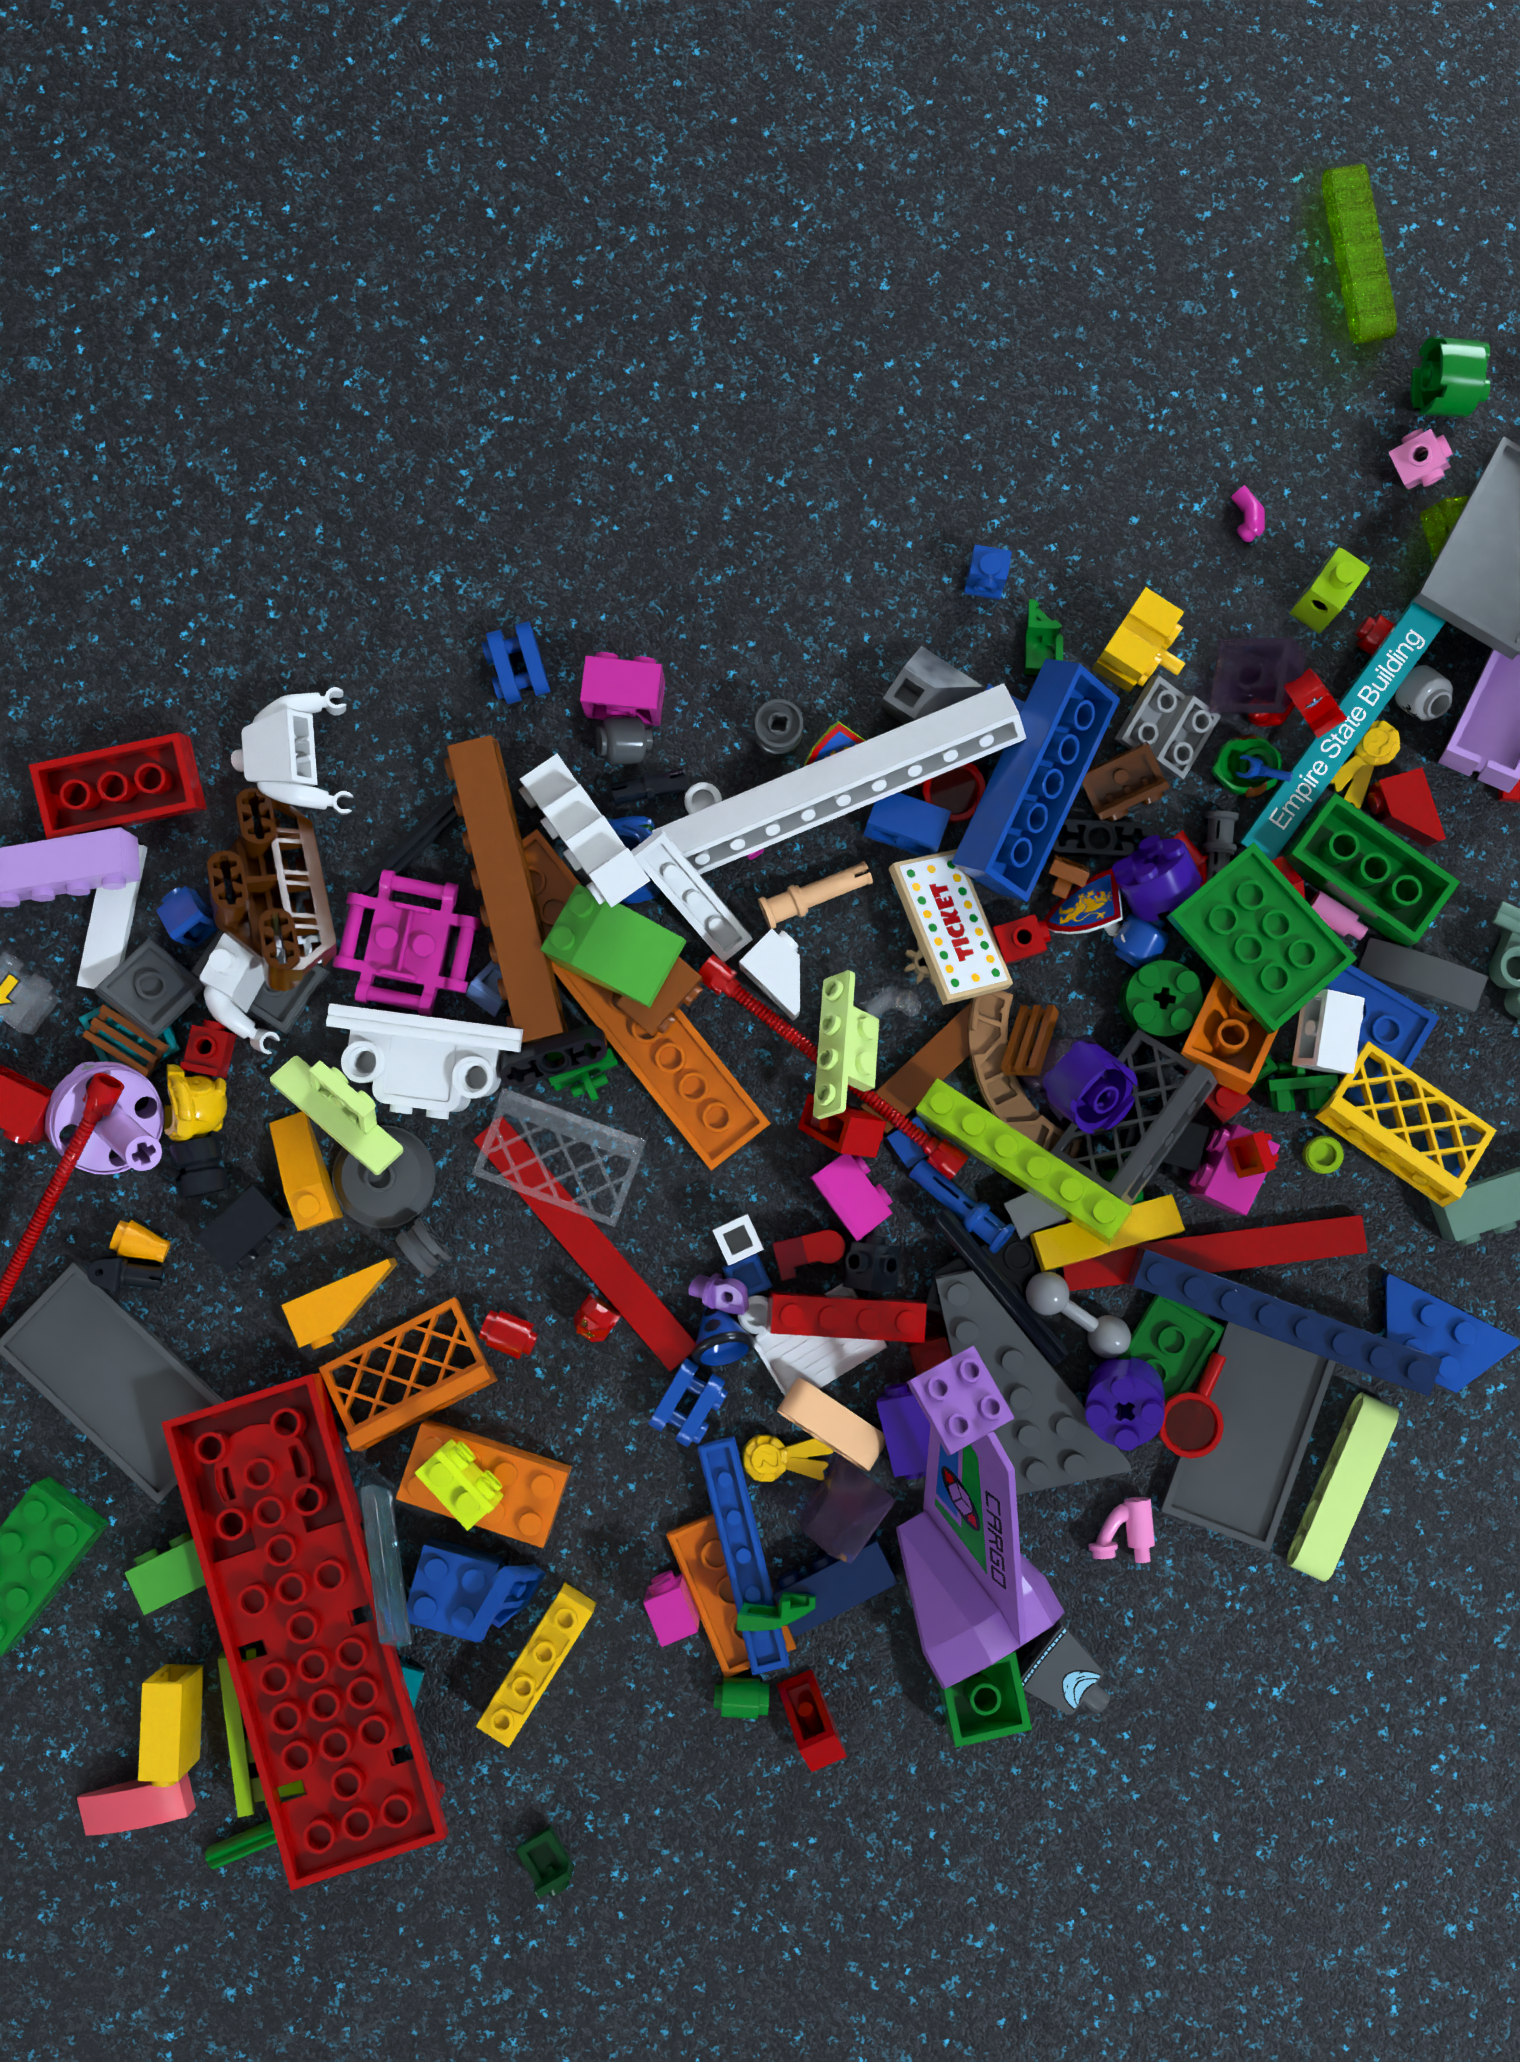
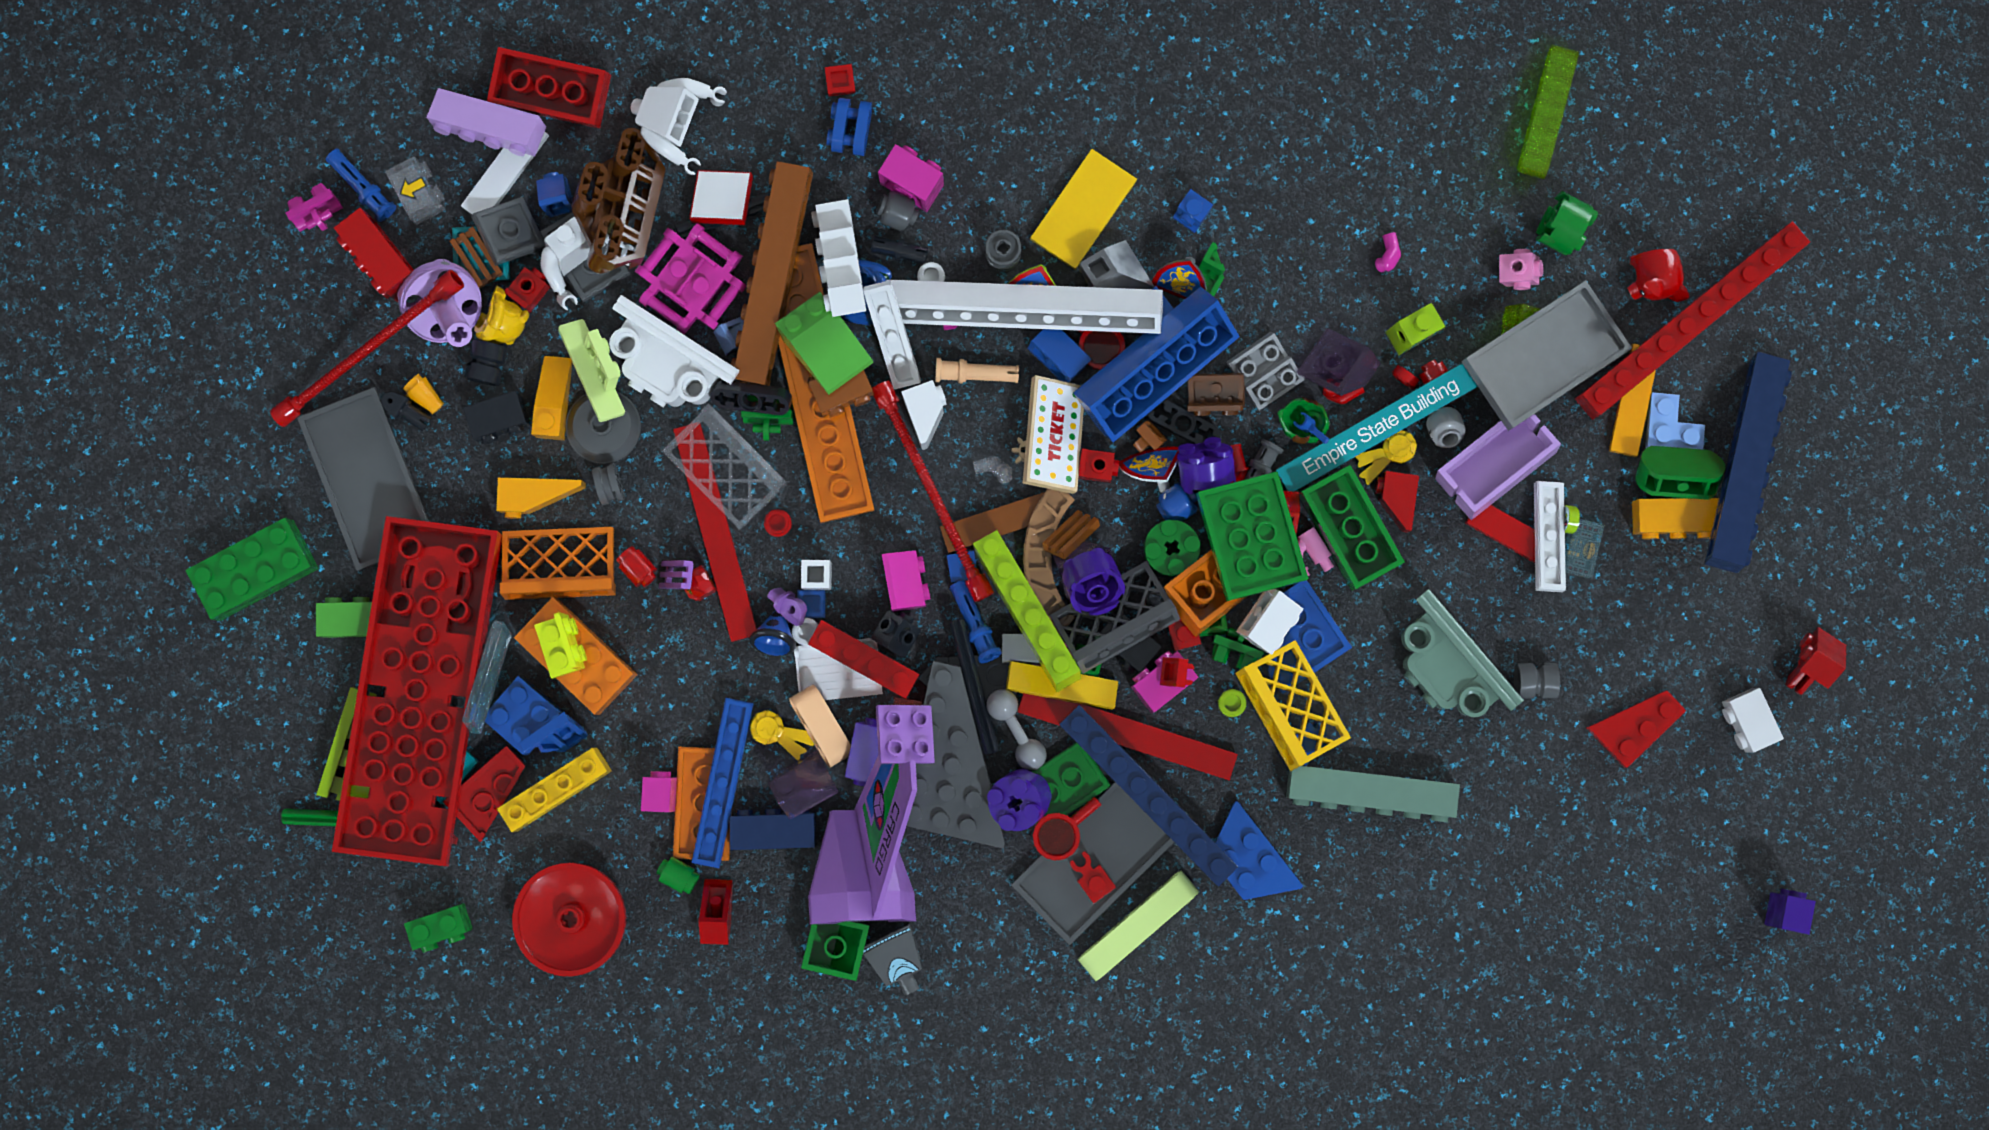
camera: 25 degrees right, 0 degrees up
coral slope [77,1772,196,1836] -> none
yellow brick [138,1664,204,1787] -> none
dark green bracket [516,1825,574,1899] -> none
blue brick [648,1358,728,1448] -> none
green slope [737,1592,816,1631] -> none
leg [772,1229,845,1281] -> none
red slope [798,1093,887,1158] -> none
yellowish green bracket [813,970,879,1119] -> none
bright pink plant [1088,1497,1155,1563] -> none
yellow brick [1092,587,1185,693] -> none
red leg [1283,668,1347,738] -> none
dark grey slope [1357,938,1488,1014] -> none
none -> green brick [404,903,473,953]
none -> red wing [443,745,526,842]
none -> red dish [512,863,626,976]
none -> medium lavender tile [659,560,693,589]
none -> white tile [690,170,753,225]
none -> red plate [764,509,792,537]
none -> red plate [825,64,856,97]
none -> yellow tile [1030,149,1137,270]
none -> red plate [1070,851,1116,904]
none -> shield [1152,257,1207,299]
none -> red tile [1391,365,1420,389]

